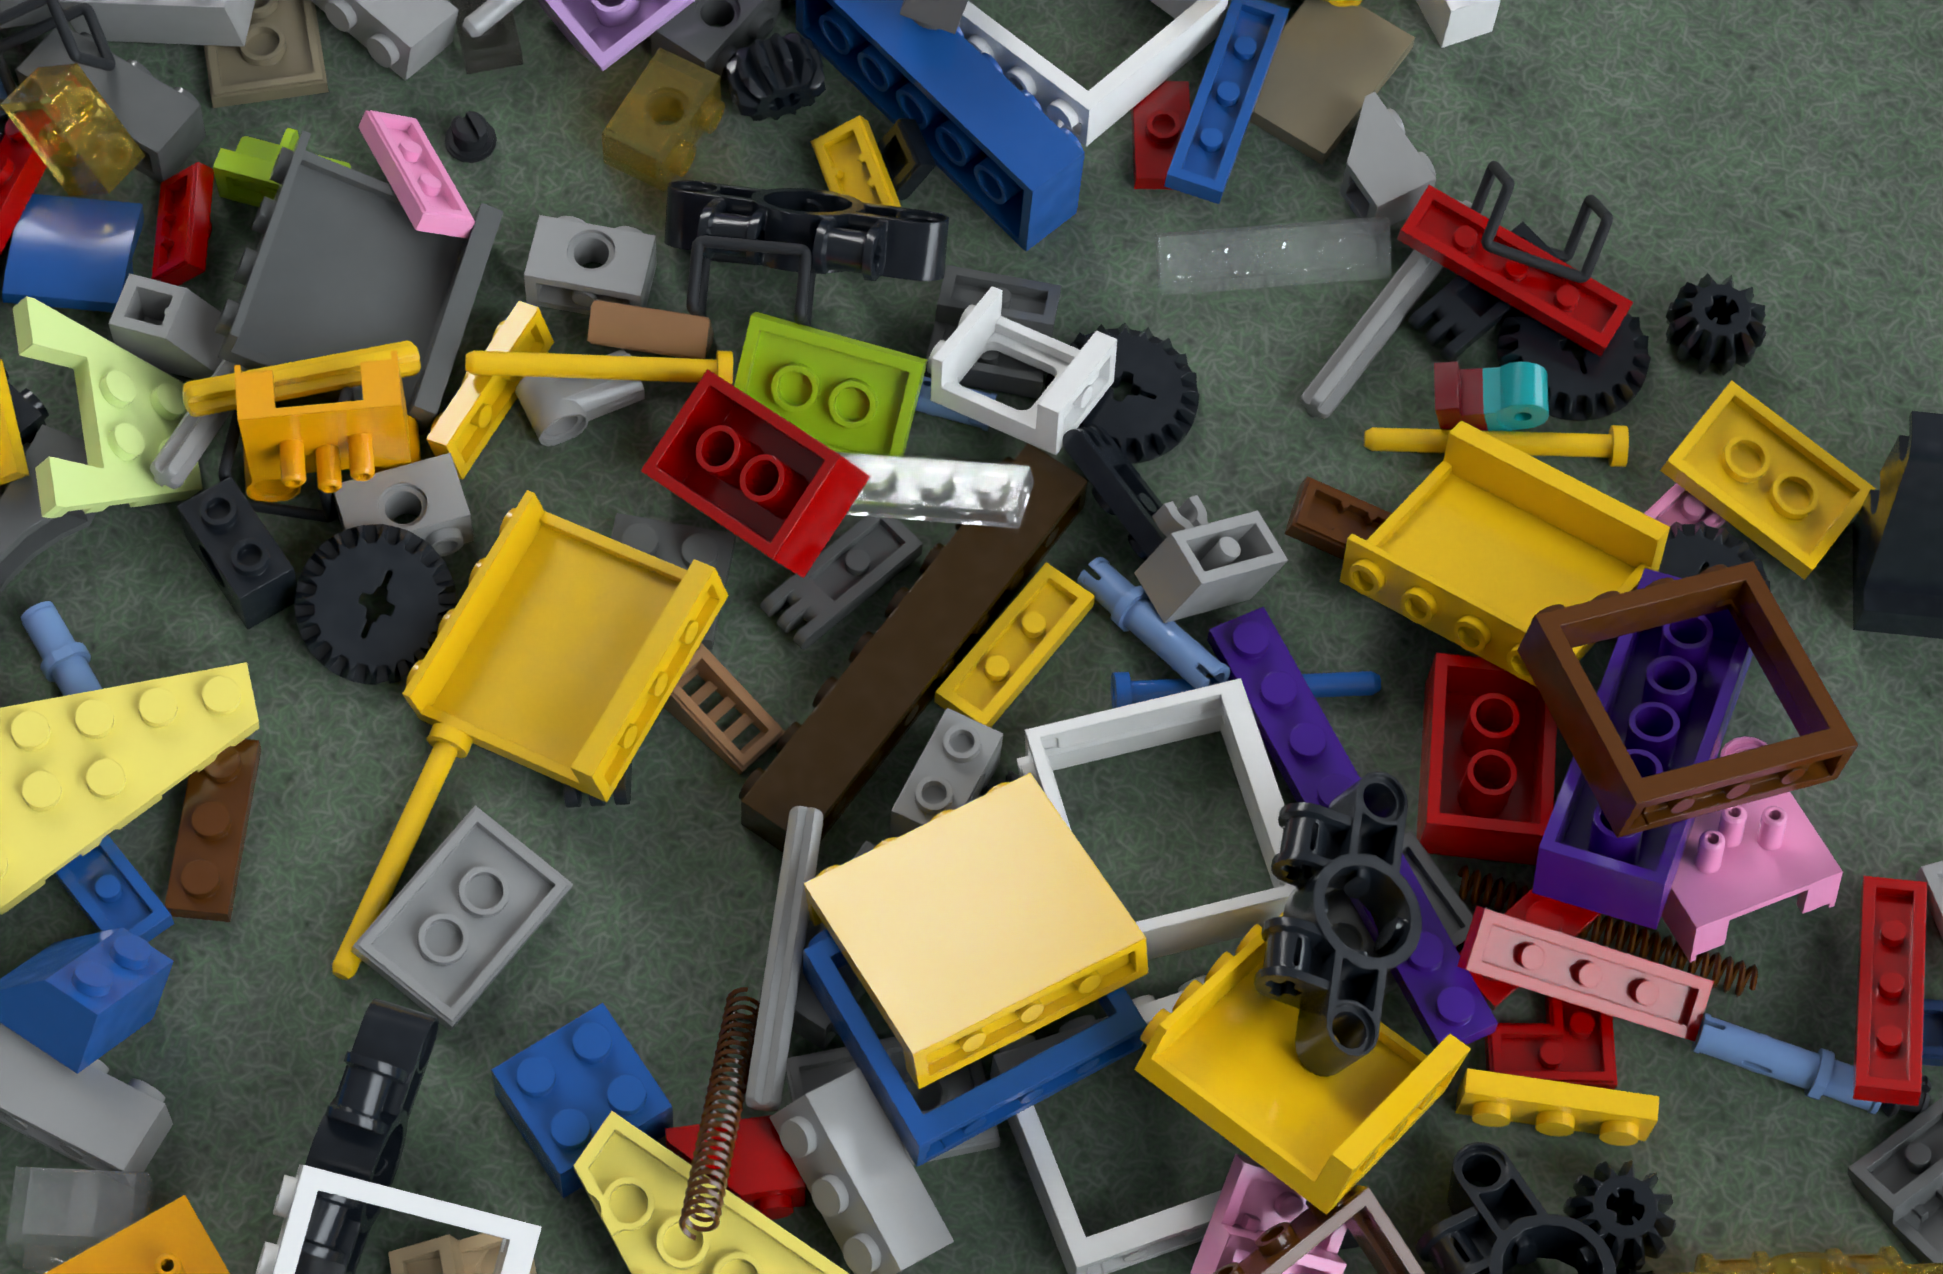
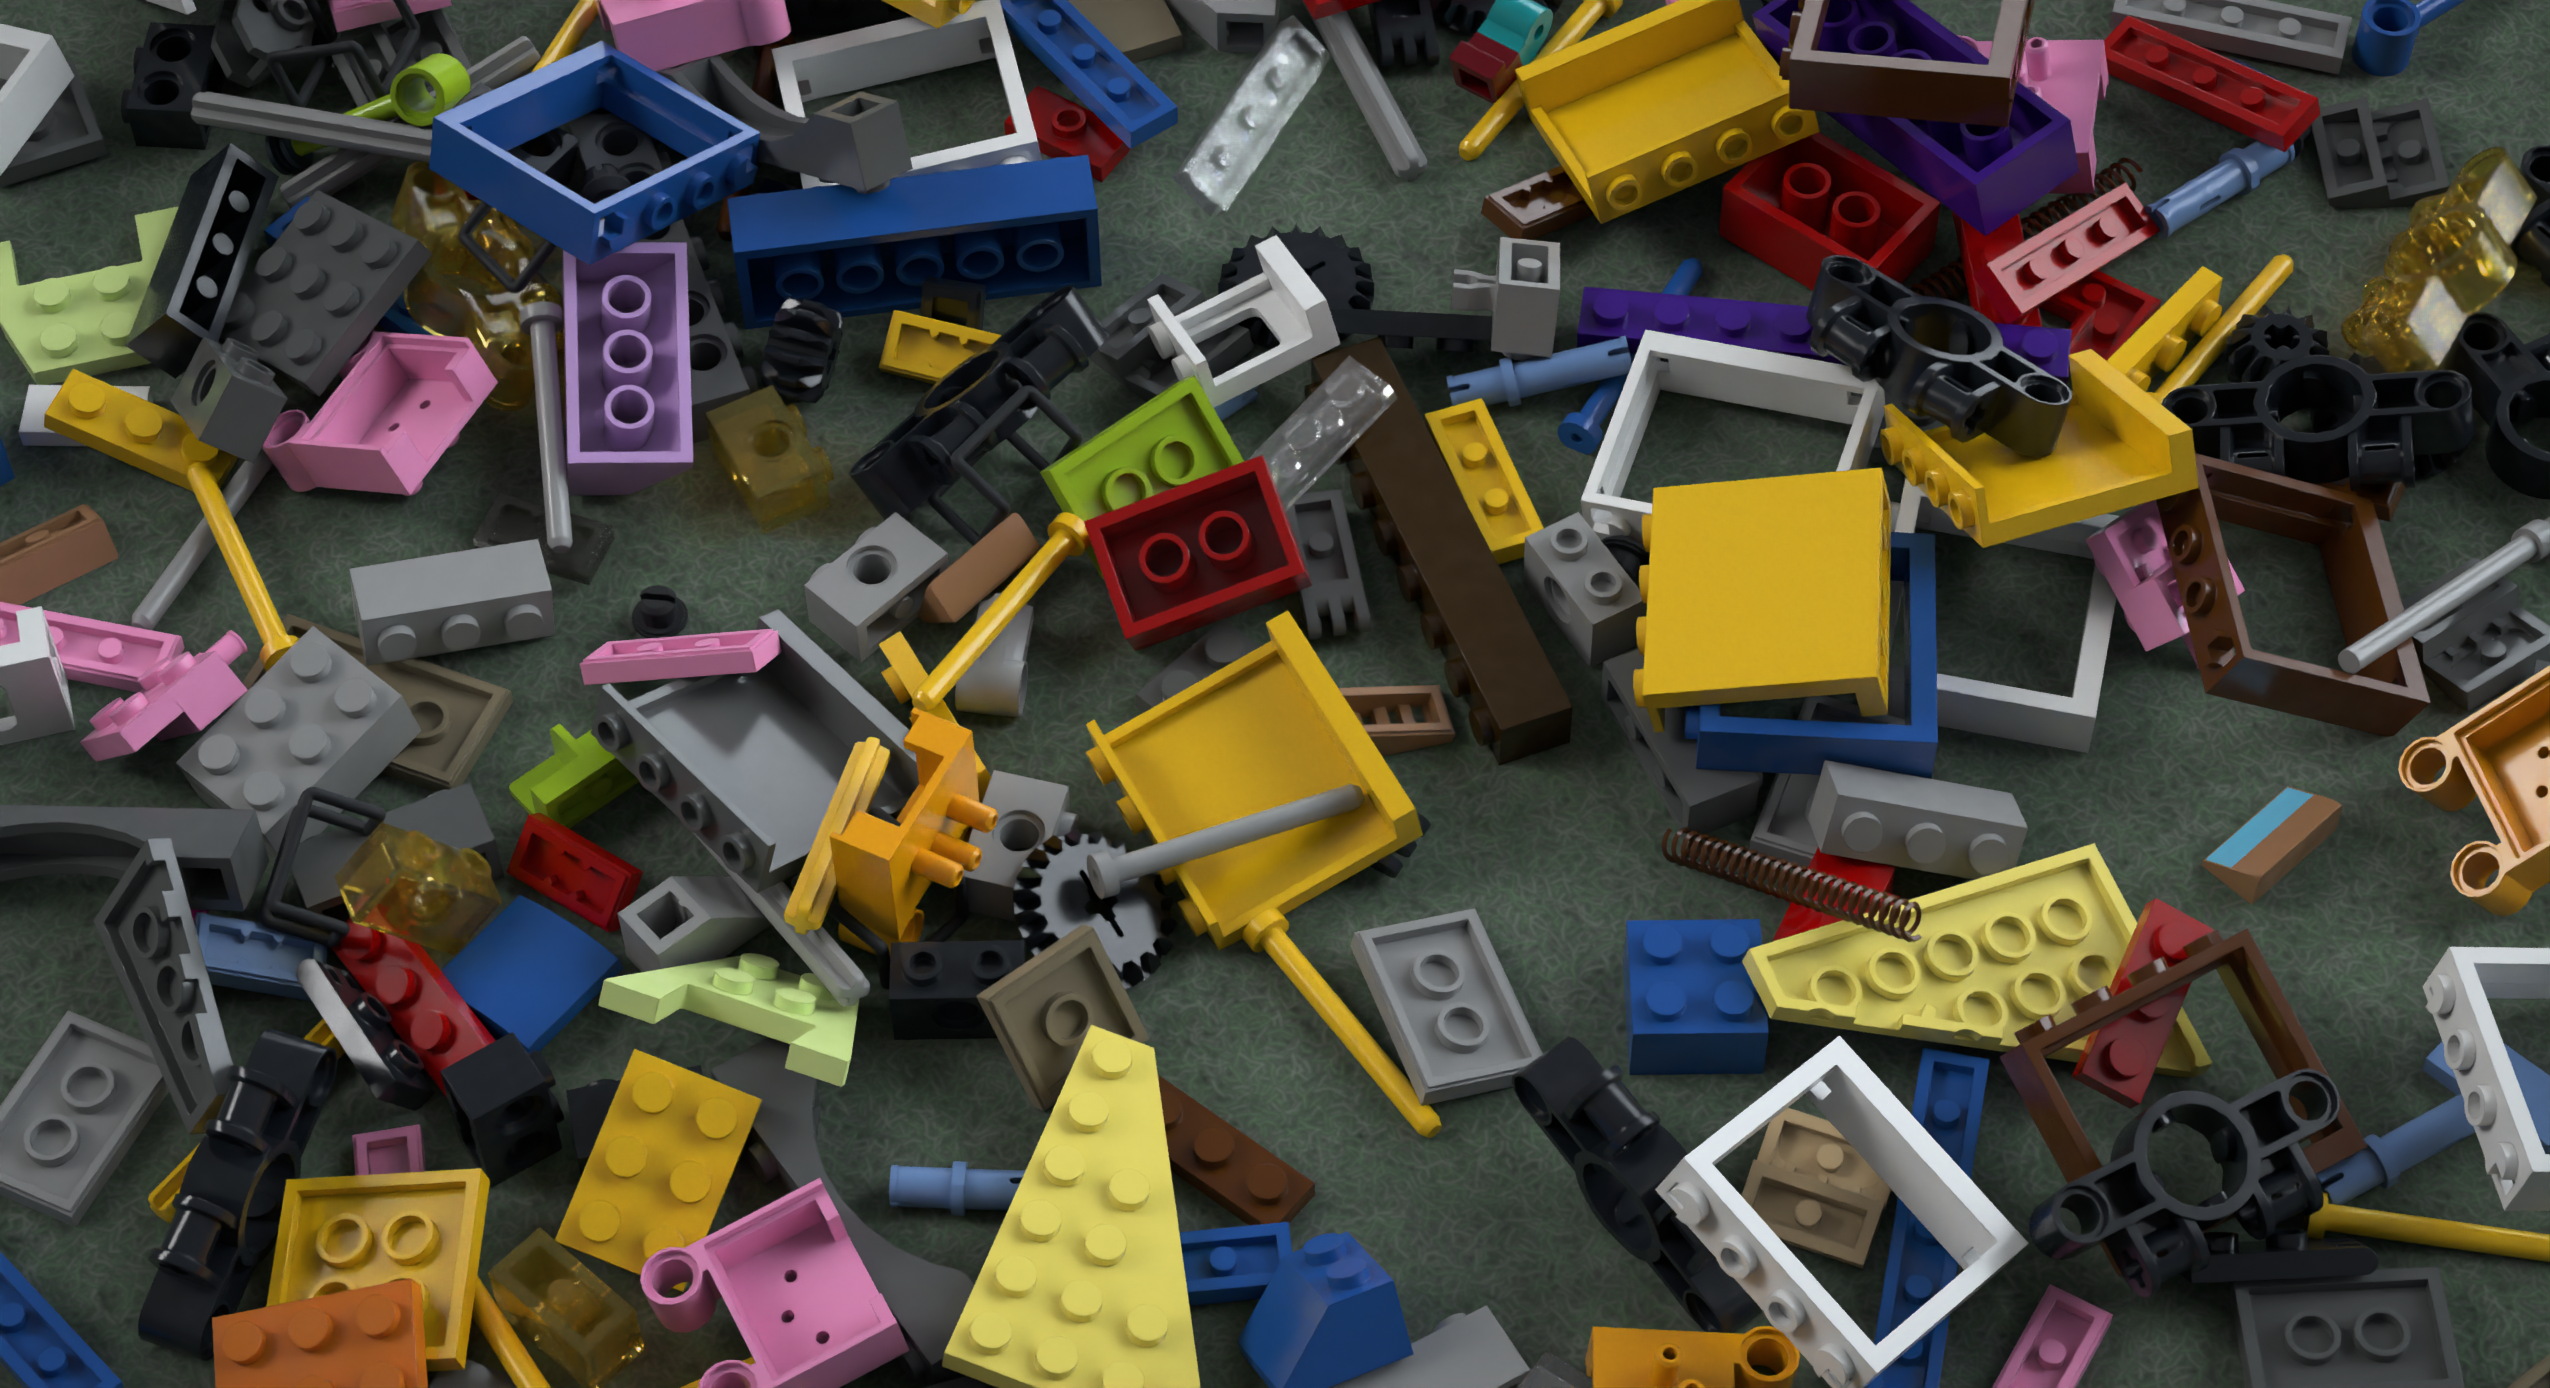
camera: 50 degrees left, 10 degrees down
light grey axle [745,806,823,1112] -> none
none -> dark tan tile [976,924,1150,1111]
none -> light grey bar [1087,784,1364,899]
none -> yellow bar [2146,254,2293,404]

